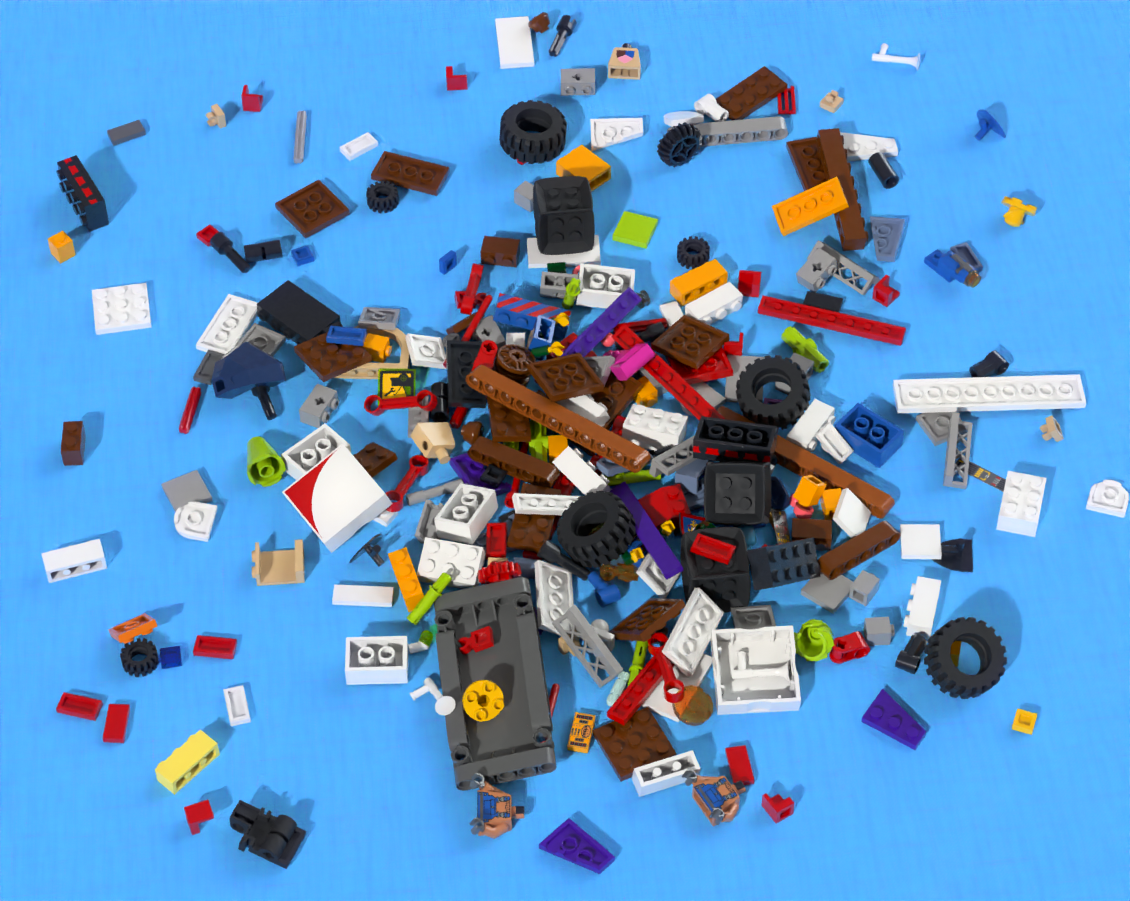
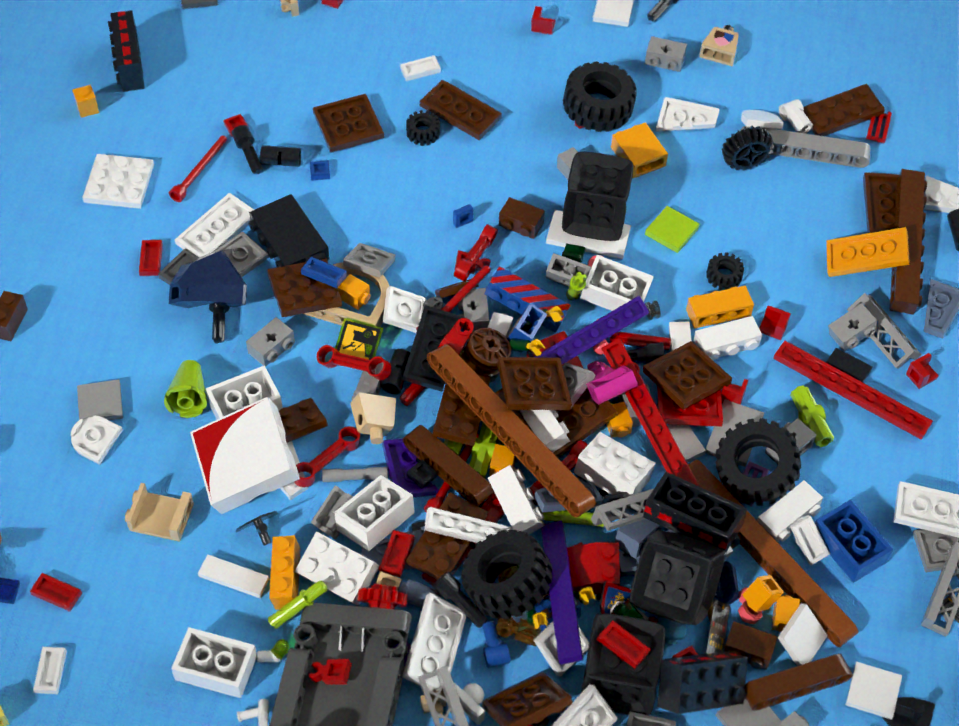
camera: 15 degrees right, 5 degrees up
red axle [179,387,201,434] -> none
light grey axle [293,110,307,164] -> none
reddish brown cone [461,421,484,445] -> none
tan tile [819,90,844,113] -> none
none -> red tile [139,240,163,276]
none -> red piece [169,135,227,202]

